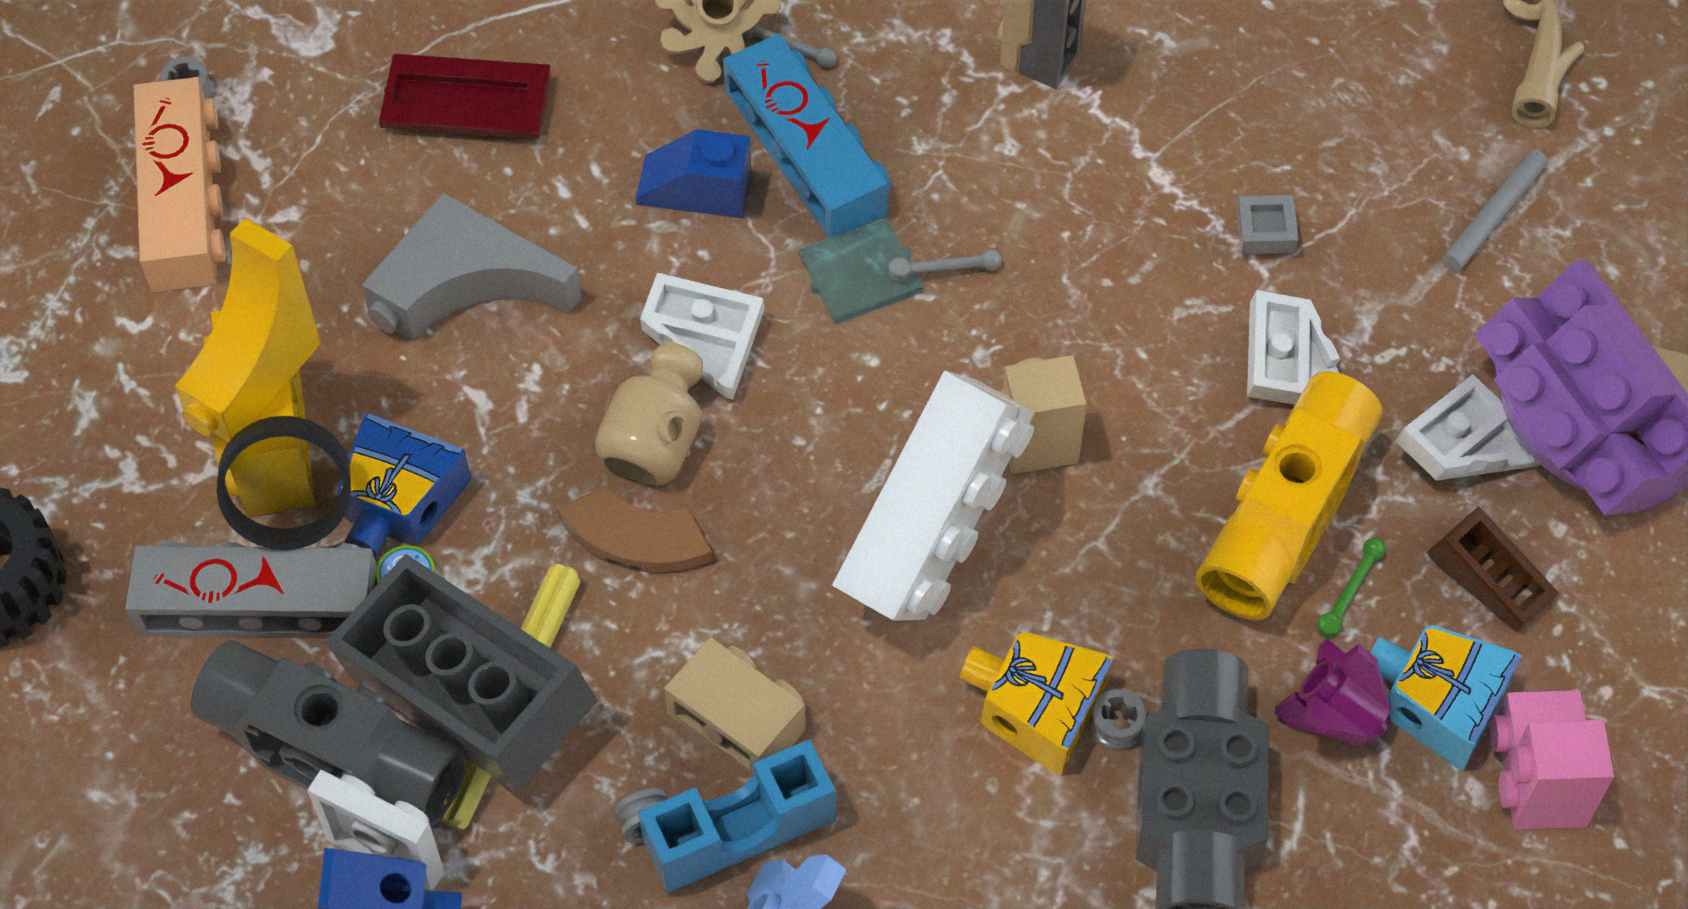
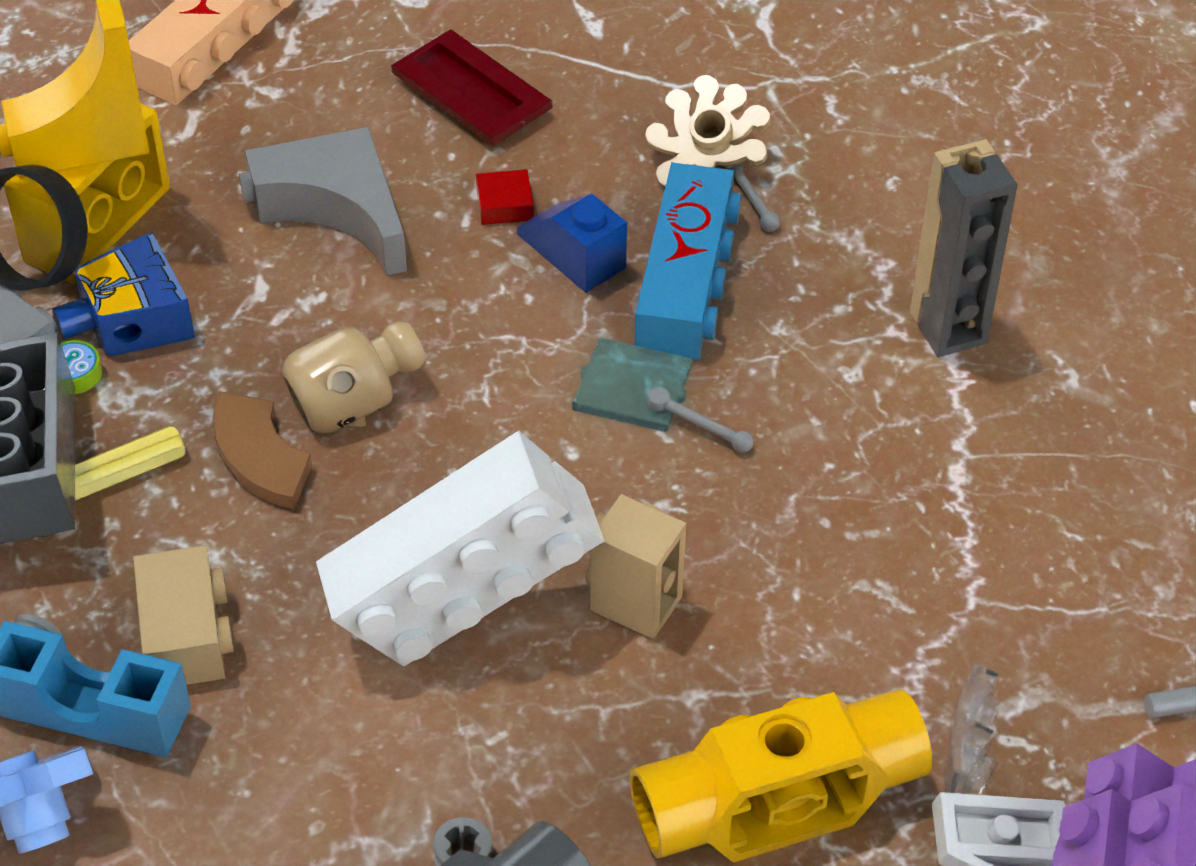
camera: 40 degrees right, 10 degrees down
white wing [640,273,764,399] -> none
torso [959,632,1114,776] -> none
light grey plate [1236,195,1299,254] -> none
white wing [1247,290,1340,405] -> none
none -> red tile [476,169,534,225]
none -> clear slope [944,663,1001,795]

